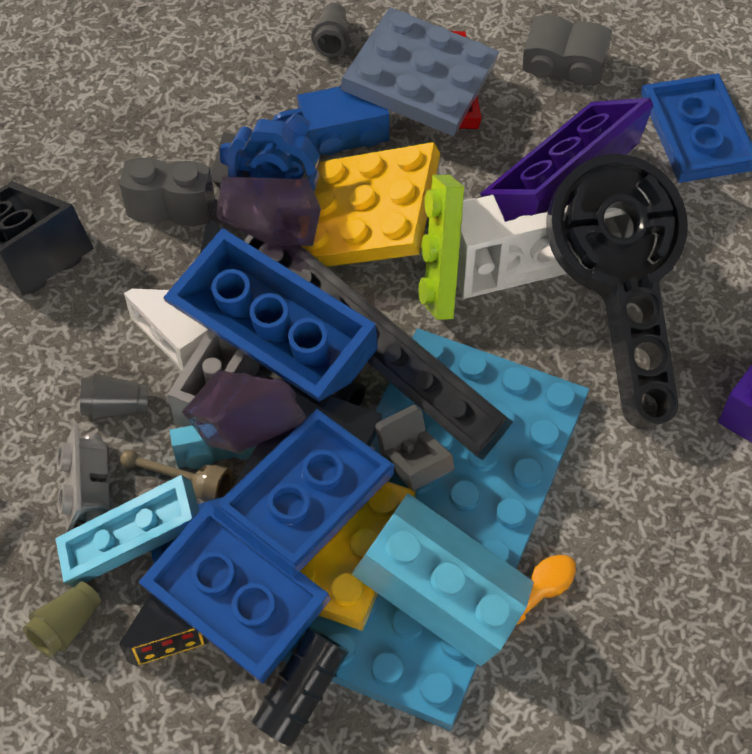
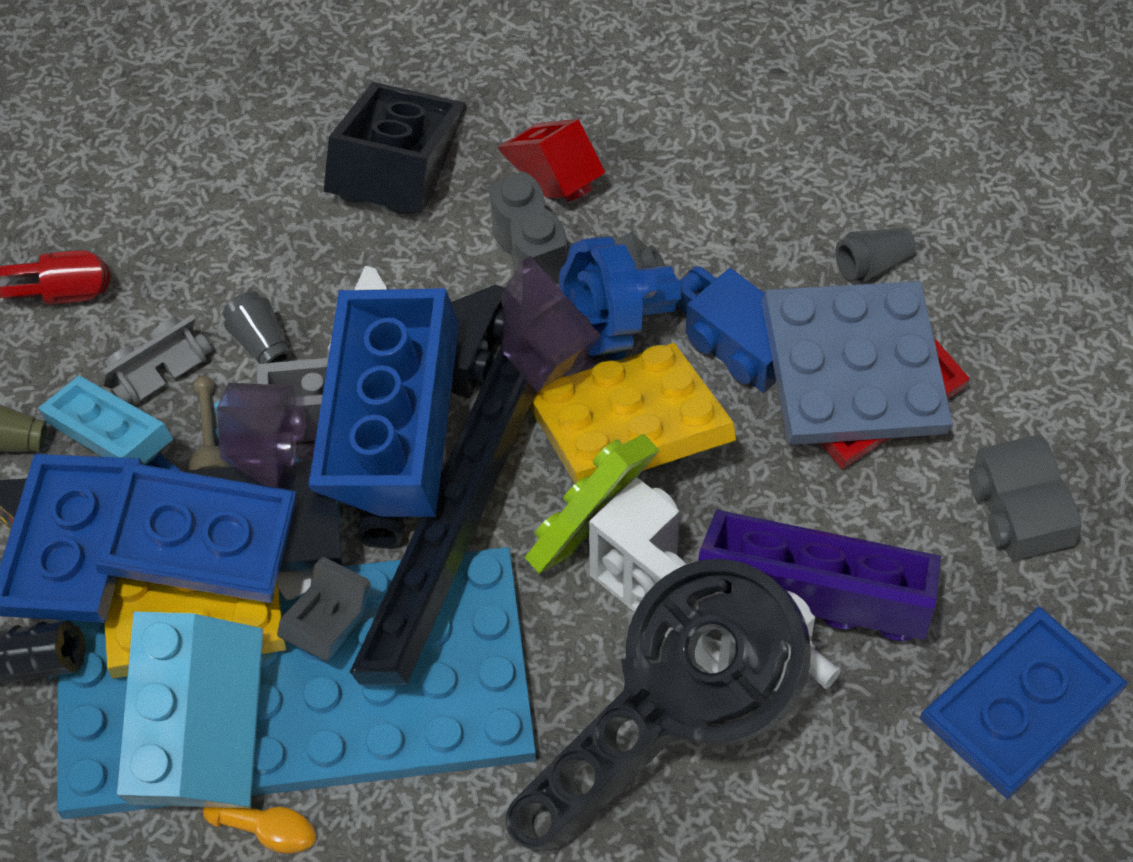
camera: 60 degrees right, 0 degrees up
none -> red slope [498,119,606,202]

